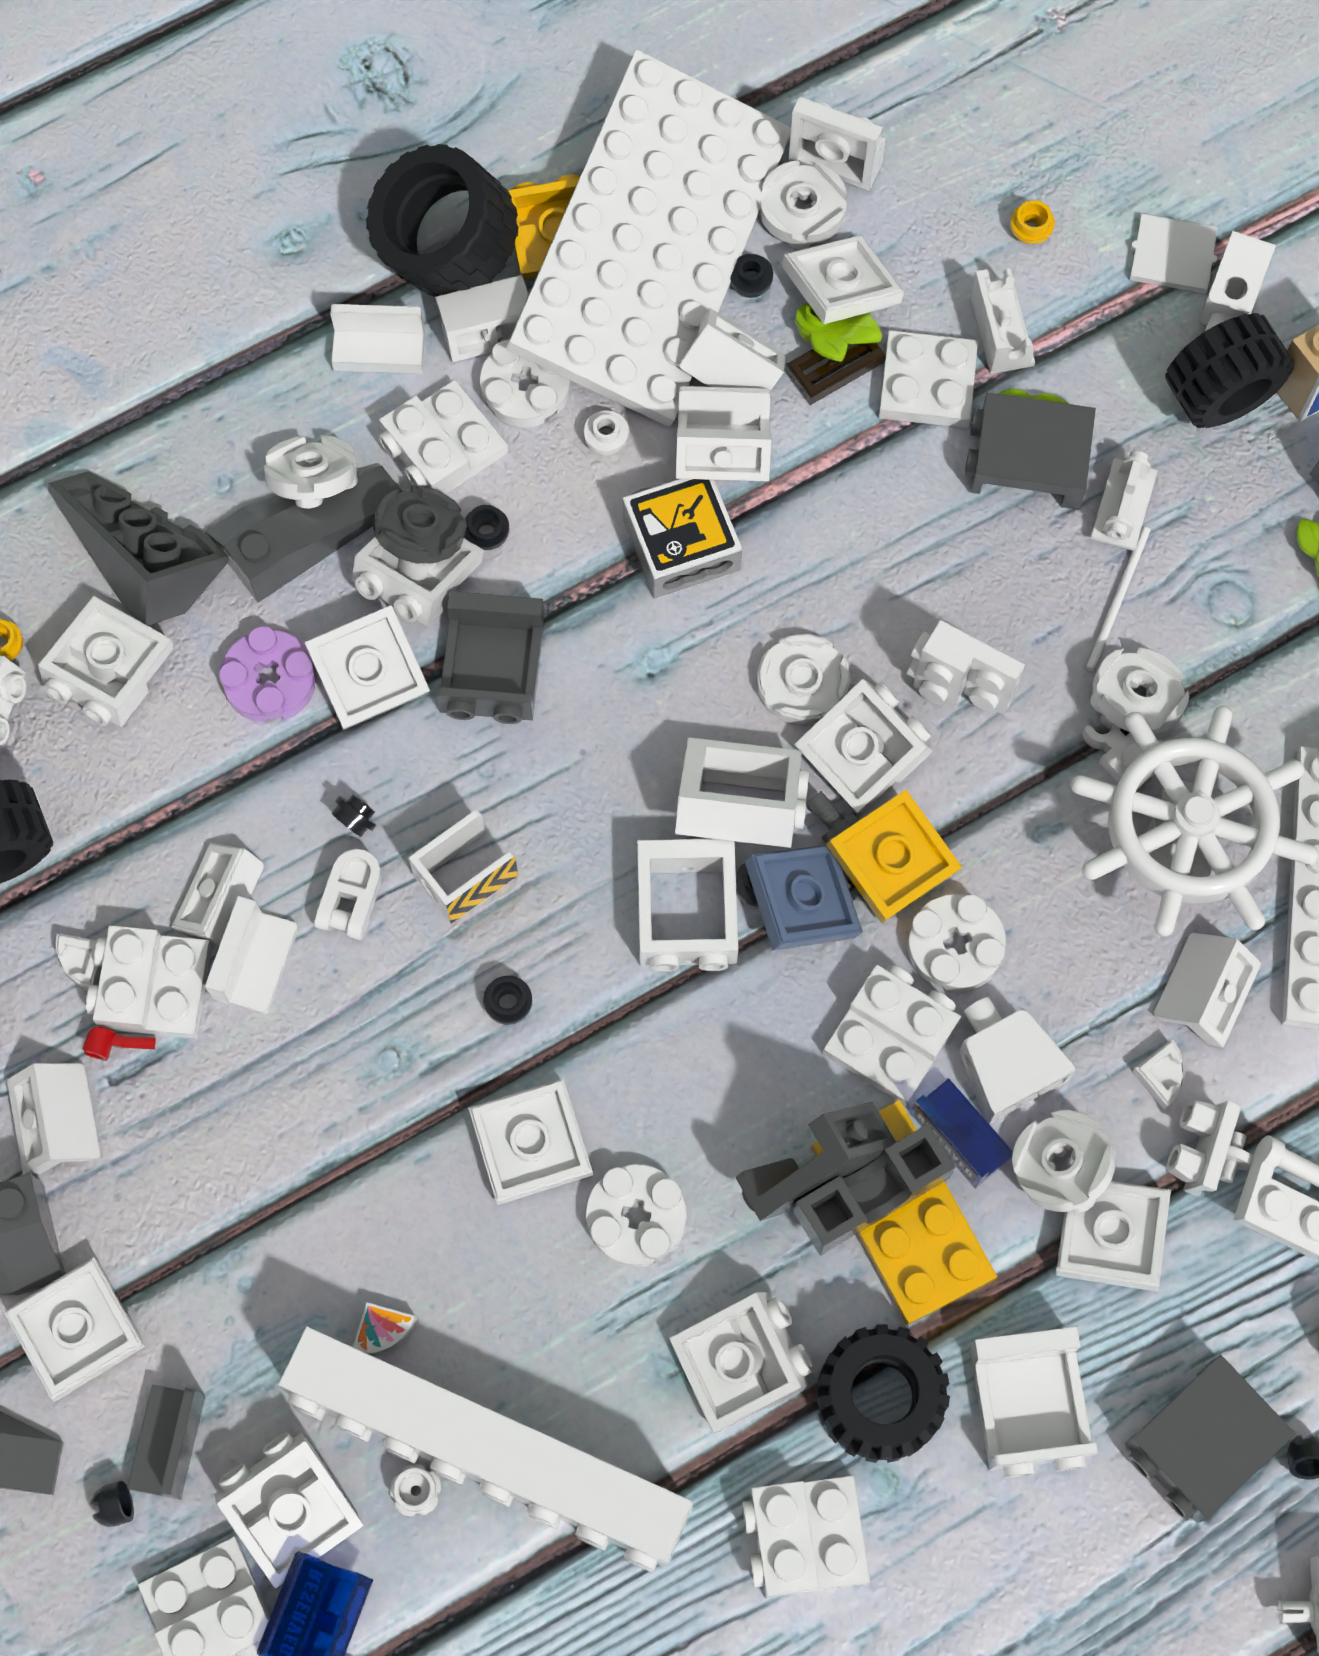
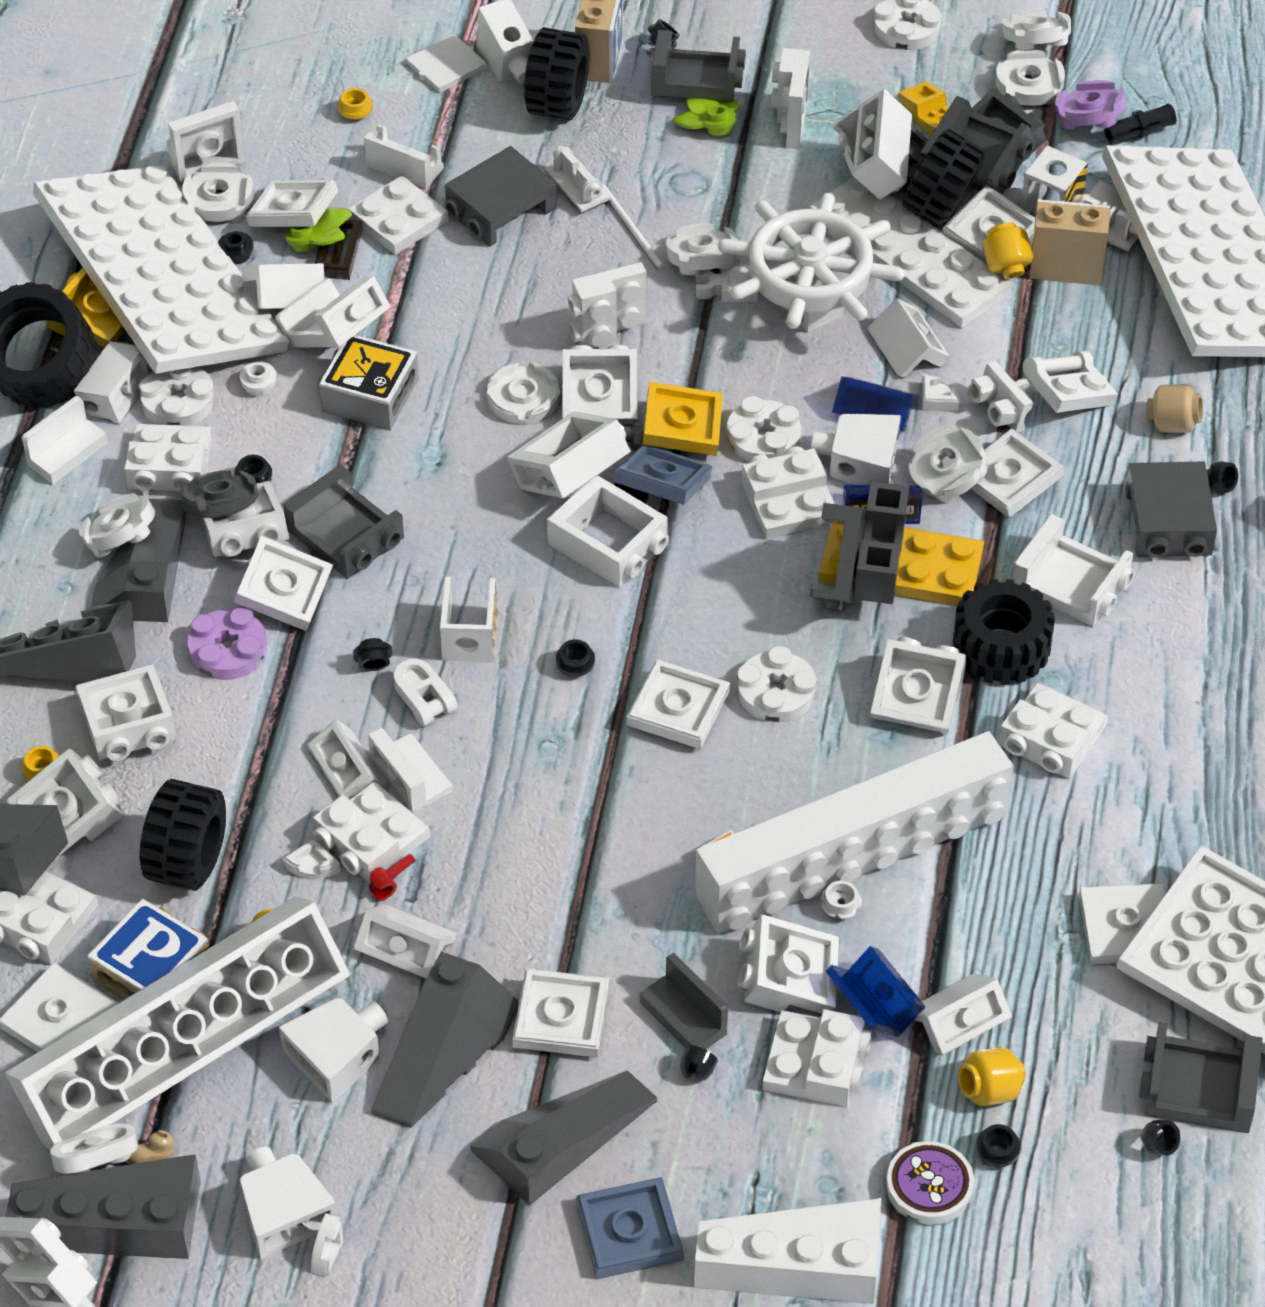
camera: 50 degrees left, 20 degrees down
none -> clear blue panel [832,376,919,431]

